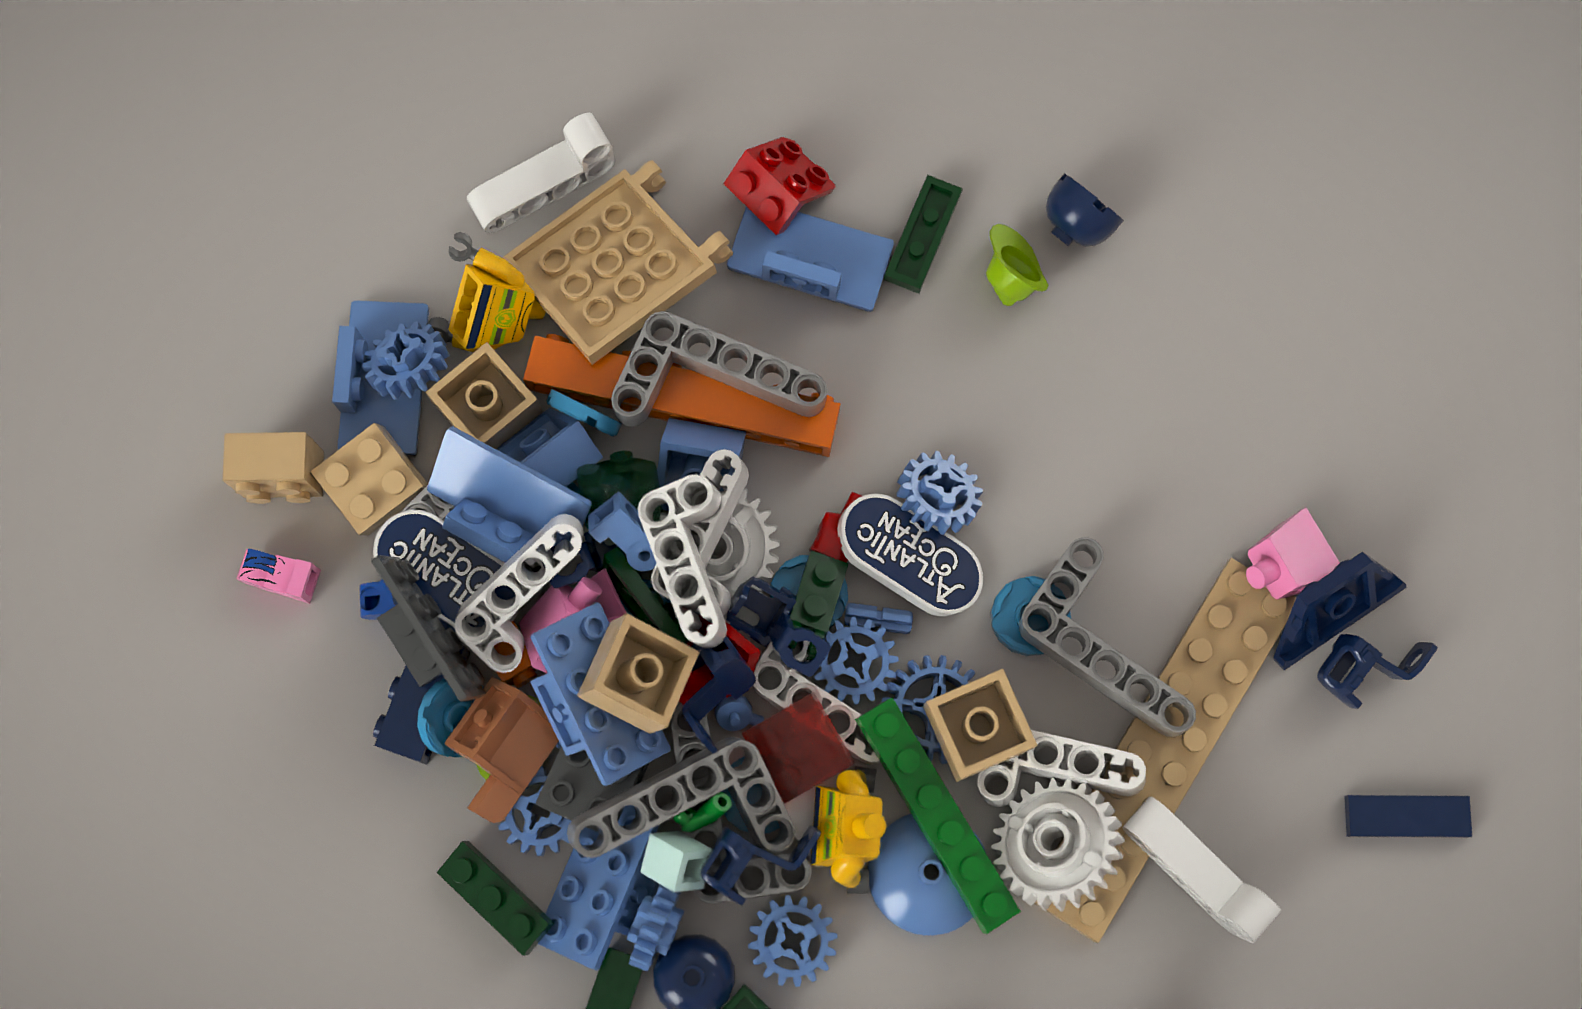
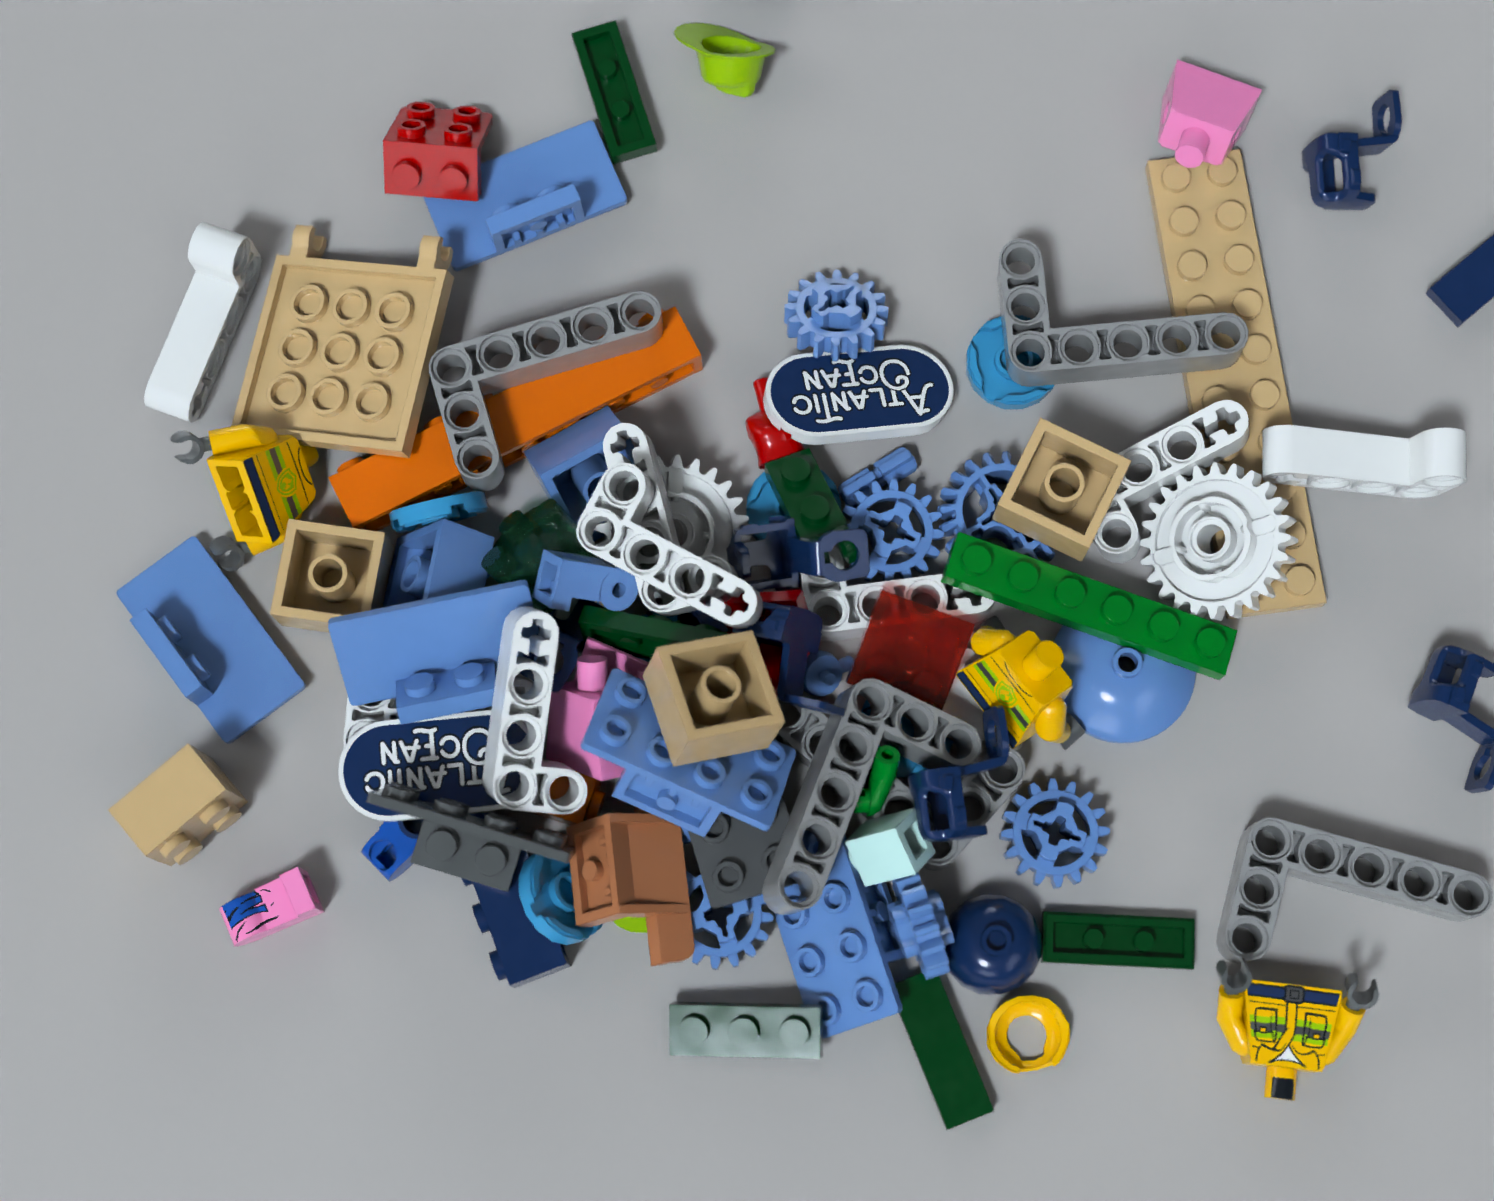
camera: 35 degrees left, 0 degrees up
tan brick [310,423,428,536] -> none
medium blue gear [362,321,450,400] -> none
dark blue wing [1274,552,1407,670] -> none

